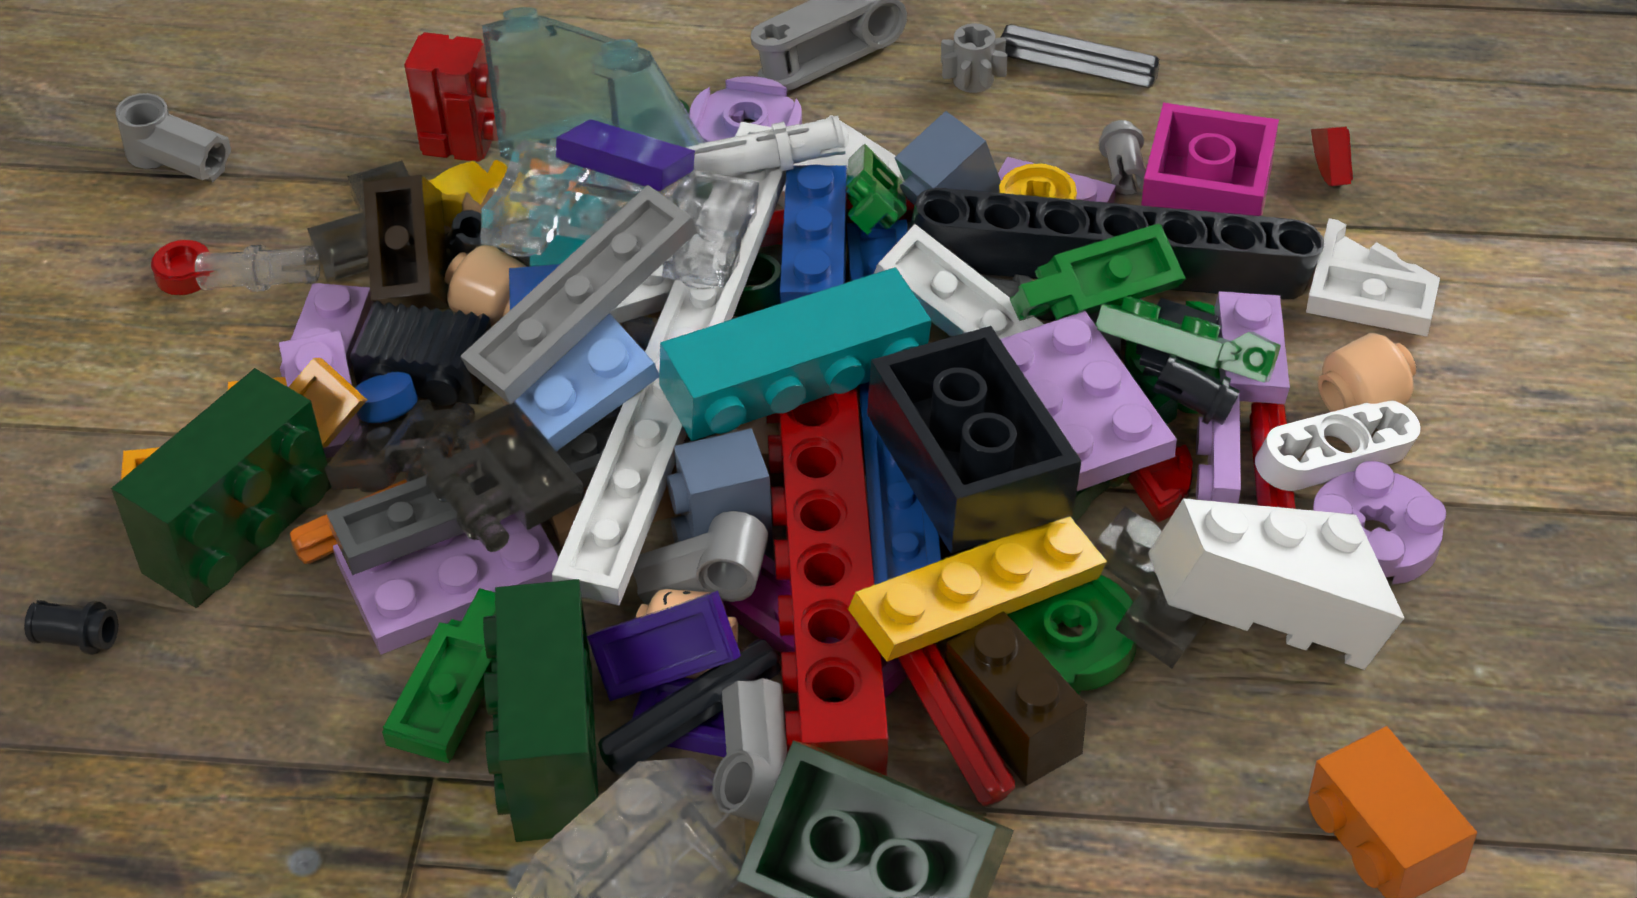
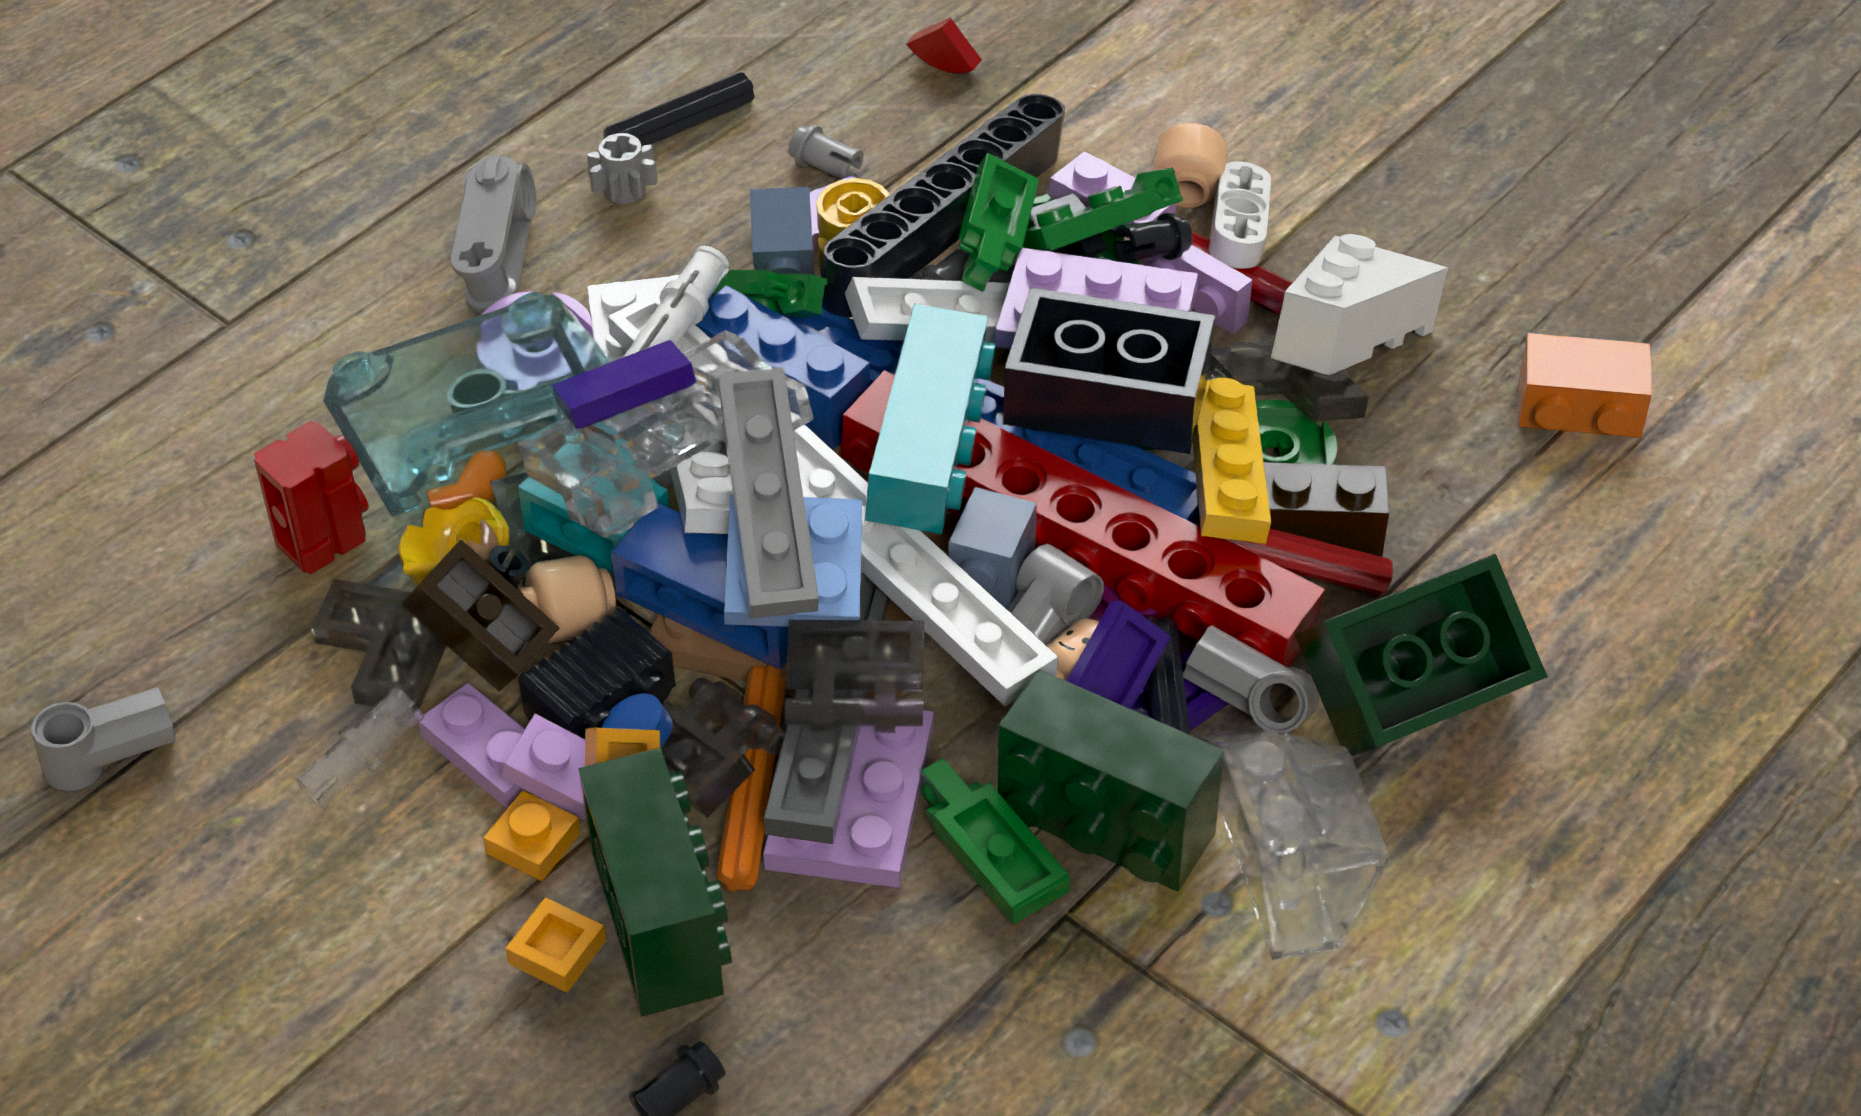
camera: 55 degrees left, 0 degrees up
red tile [151,240,214,295] -> none
dark pink brick [1141,102,1279,216] -> none
white wing [1306,218,1440,336] -> none
lavender plate [1312,461,1446,584] -> none

